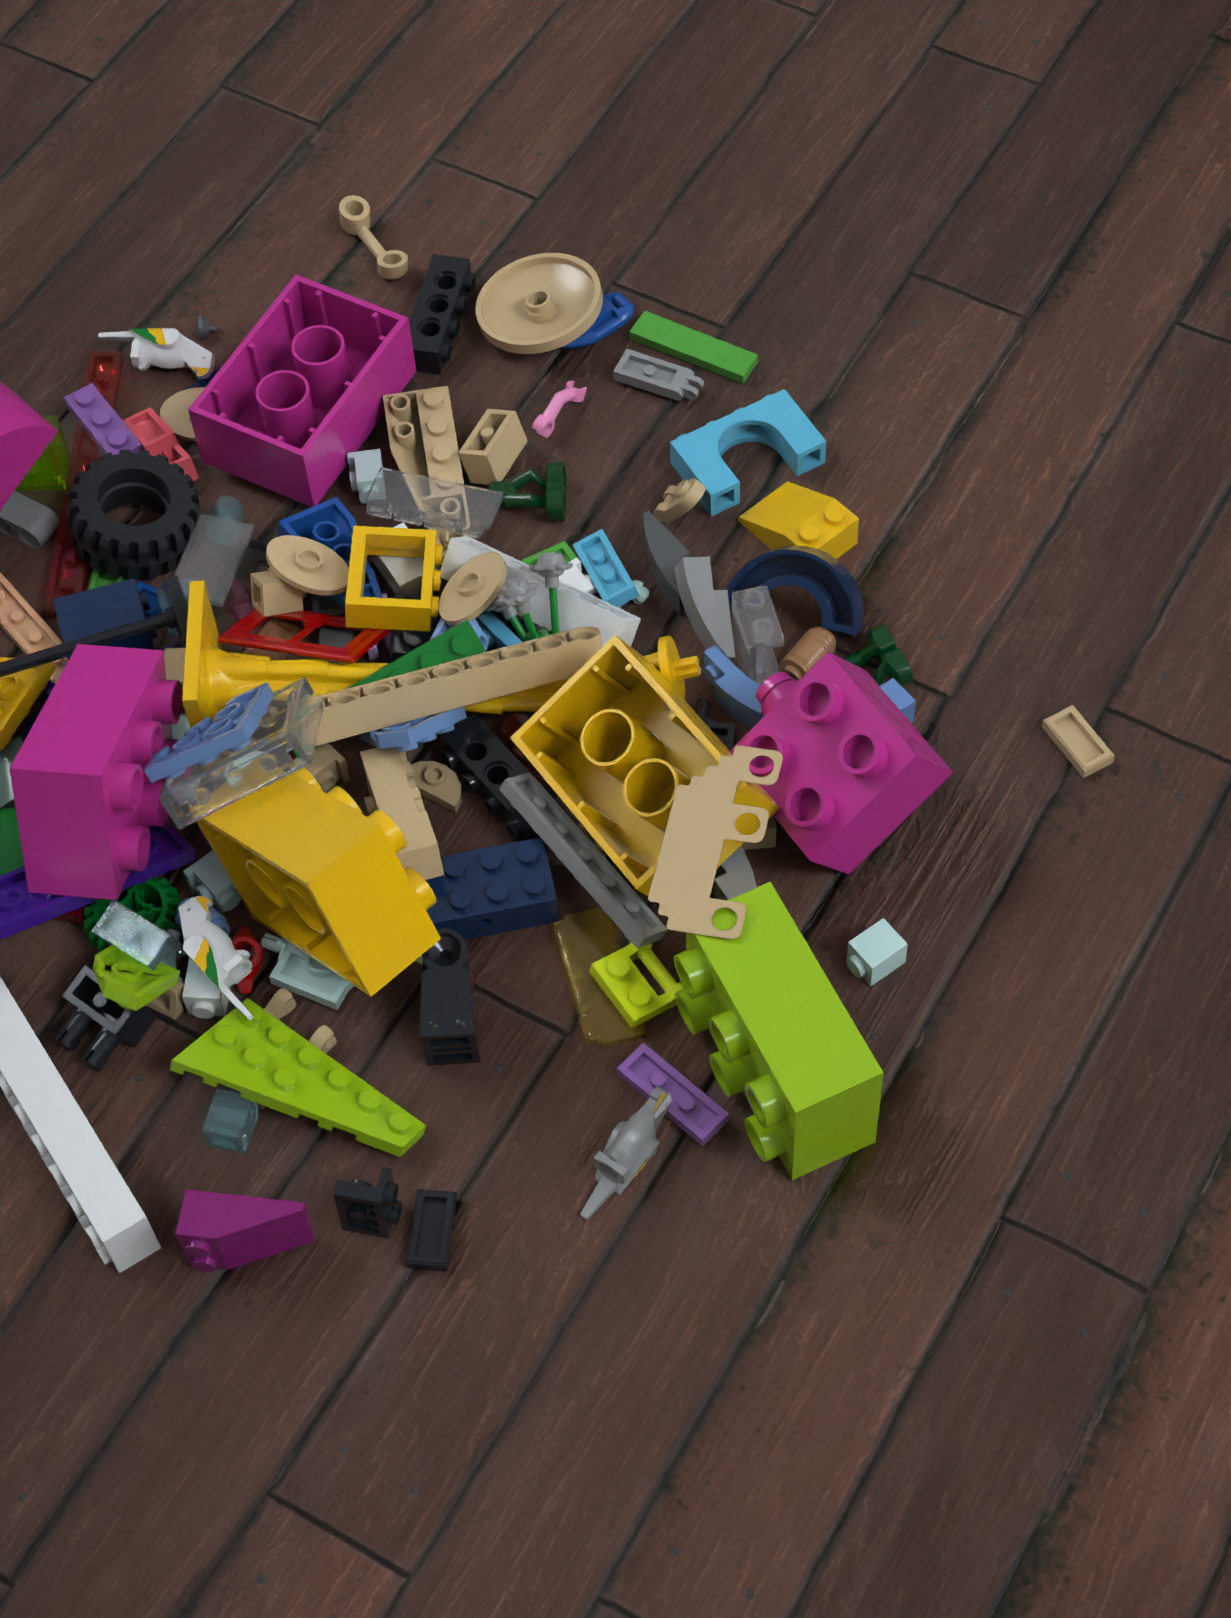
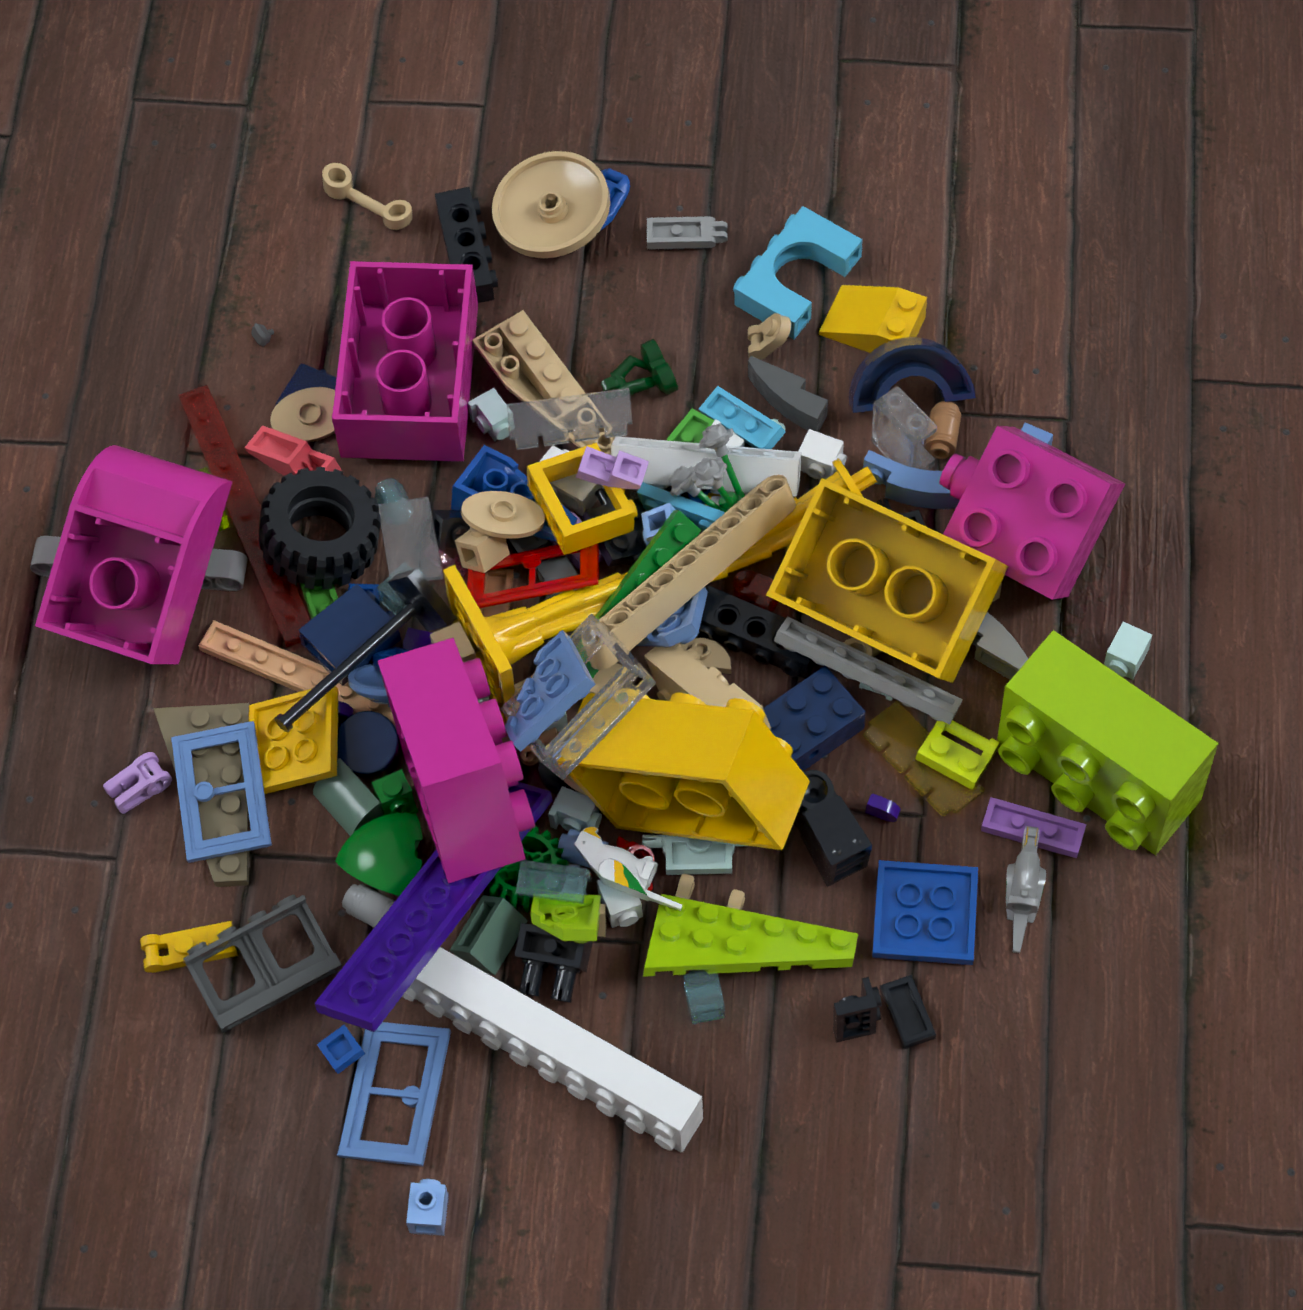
camera: 25 degrees left, 5 degrees up
medium lavender plate [63,383,143,455] -> none
white animal [98,328,215,380] -> none
magenta slope [175,1189,316,1272] -> none
tan piece [438,552,507,626] -> none
tan brick [458,409,527,485] -> none
bright pink arm [532,381,587,438] -> none
bright green tile [629,311,758,384] -> none
tan piece [648,745,783,939] -> none
light grey slope [674,556,735,661] -> none
dark green piece [844,623,913,686] -> none
tan tile [1042,705,1115,778] -> none
none -> sand green brick [450,895,528,975]
none -> lavender slope [576,446,649,489]
none -> white brick [798,429,847,479]
none -> dark purple tile [865,794,901,822]
none -> blue plate [872,860,978,965]

